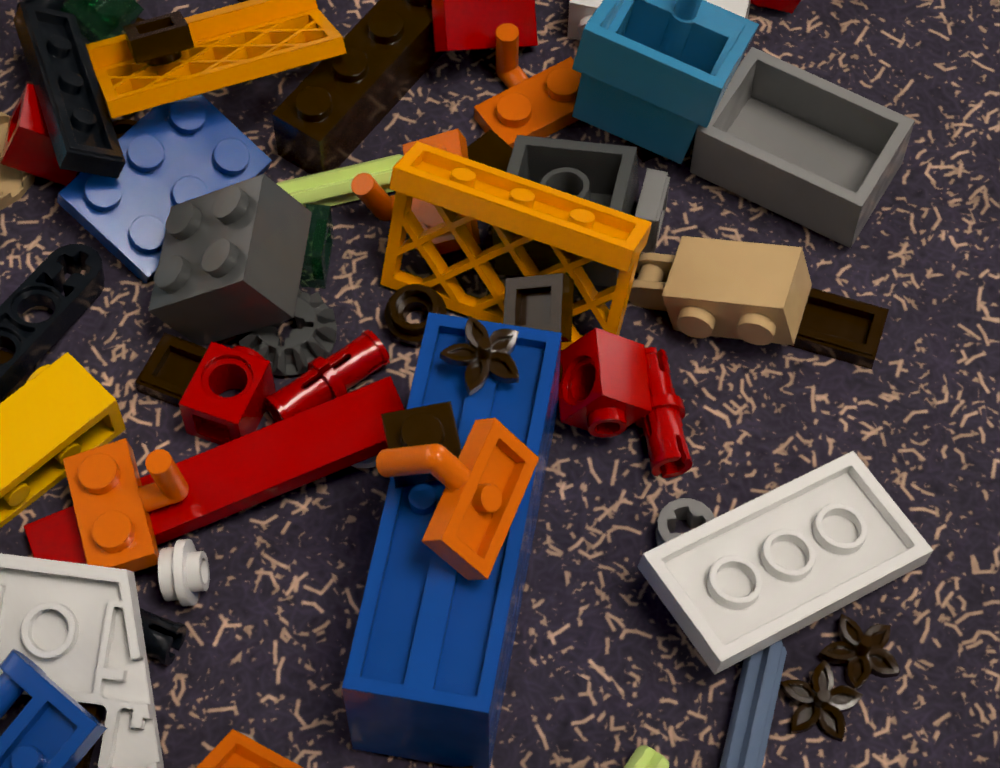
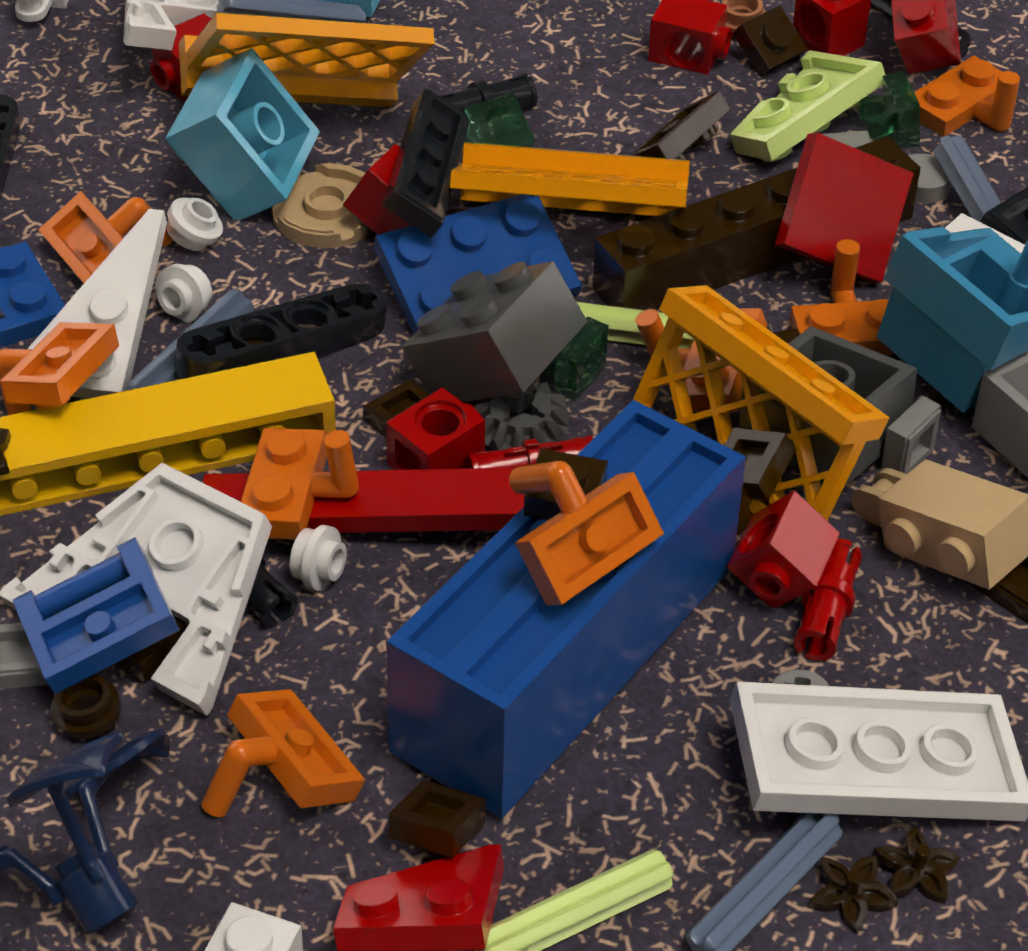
camera: 25 degrees right, 15 degrees down
dark brown plate [122,11,194,66] -> none
dark brown plant [439,316,519,396] -> none

